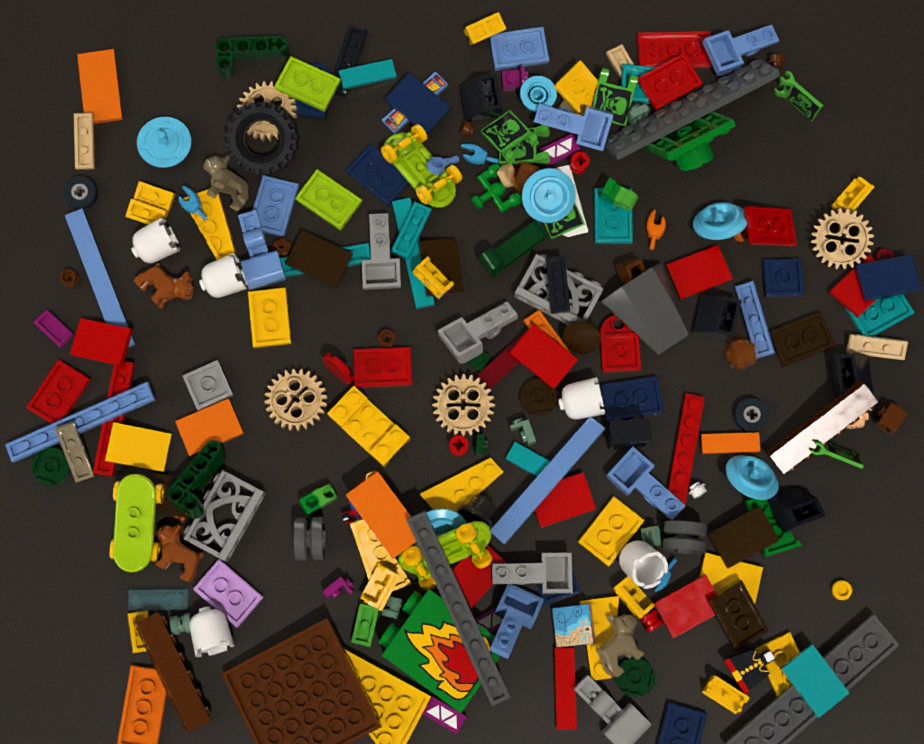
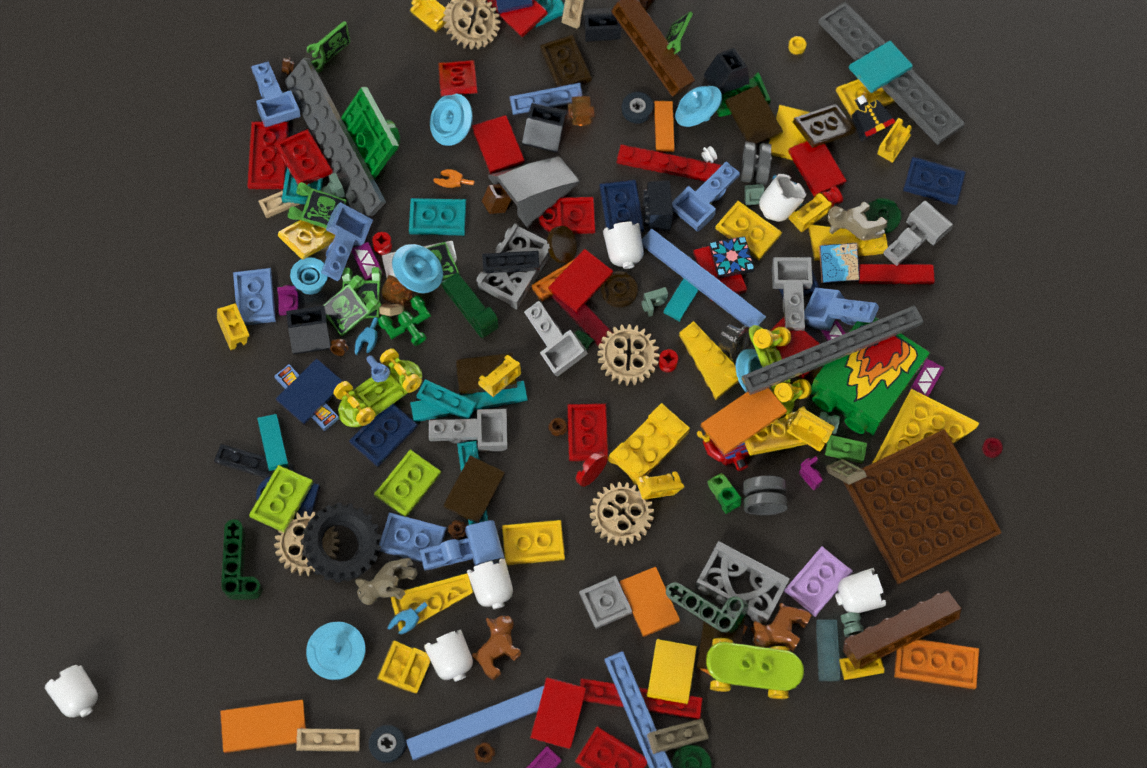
camera: 90 degrees left, 10 degrees down
dark green plate [475,434,488,456] -> none
leg [600,178,639,211] -> none
dark blue tile [762,258,804,298] -> none
none -> yellow hinge [636,471,684,500]
none -> tile [709,236,754,278]
none -> dark tan tile [826,459,867,484]

